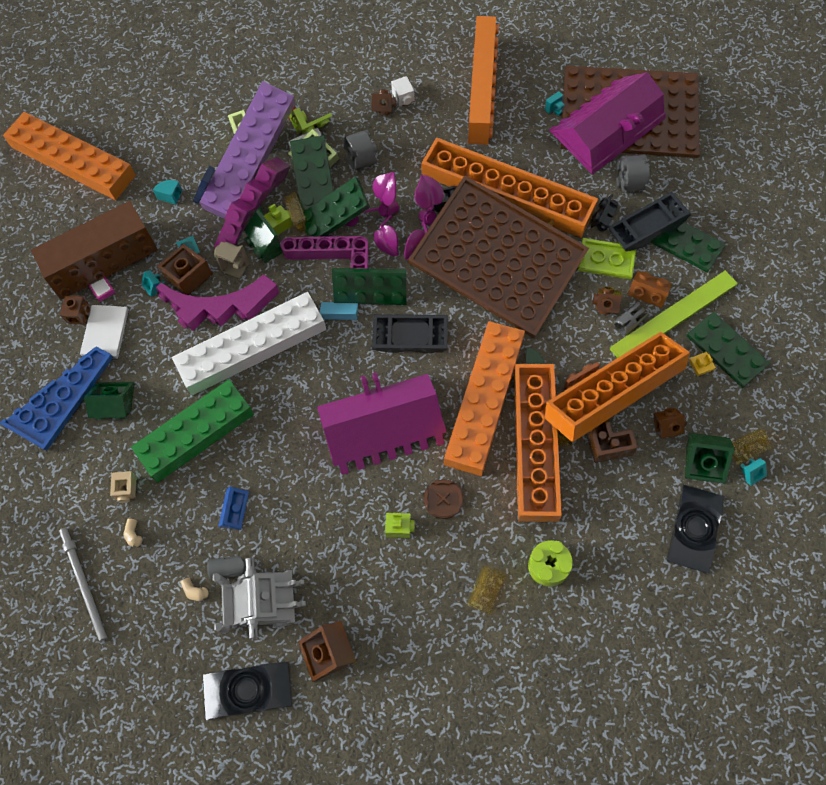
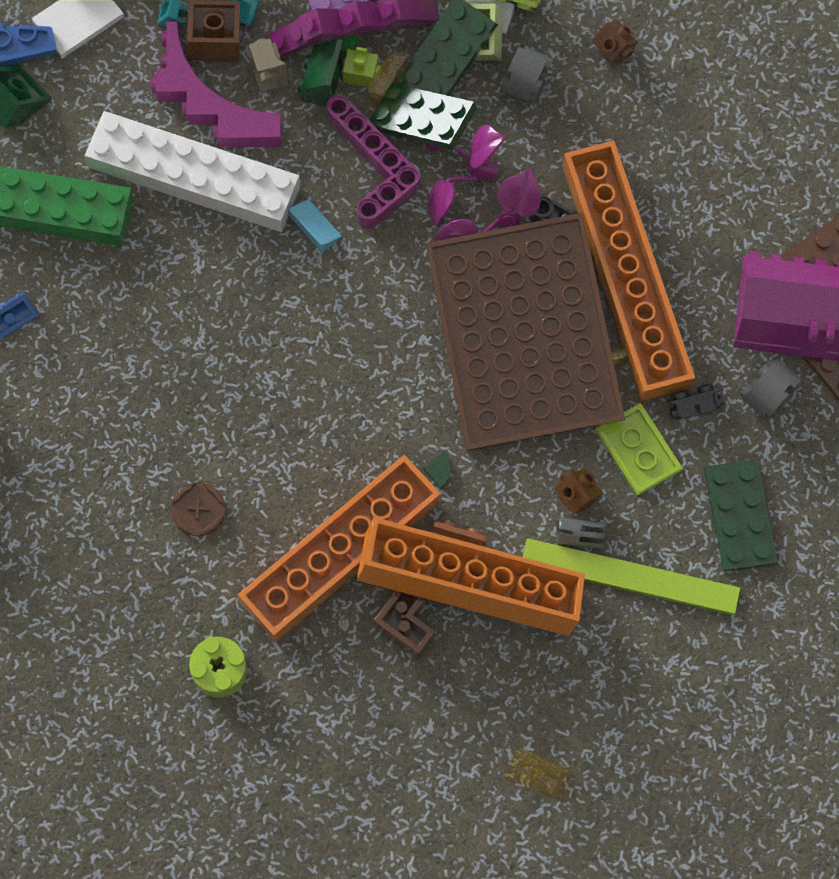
camera: 40 degrees right, 5 degrees up
magenta piece [317,372,447,475] -> none
dark green plate [332,268,407,305] -> none
black slope [372,314,448,353] -> none
lime brick [385,513,415,538] -> none
white brick [391,76,415,106] -> none
orange brick [444,321,525,476] -> none
clear yellow slope [467,567,505,615] -> none
orange brick [468,16,499,145] -> none
teal tile [545,91,565,116] -> none
black slope [608,191,691,252] -> none
dark orange bracket [628,271,672,308] -> none
reddish brown brick [653,408,687,439] -> none
black slope [667,485,724,574] -> none
dark green slope [685,433,735,484] -> none
dark green plate [686,312,770,388] -> none
yellow tile [688,352,716,377] -> none
teal tile [741,458,767,486] -> none

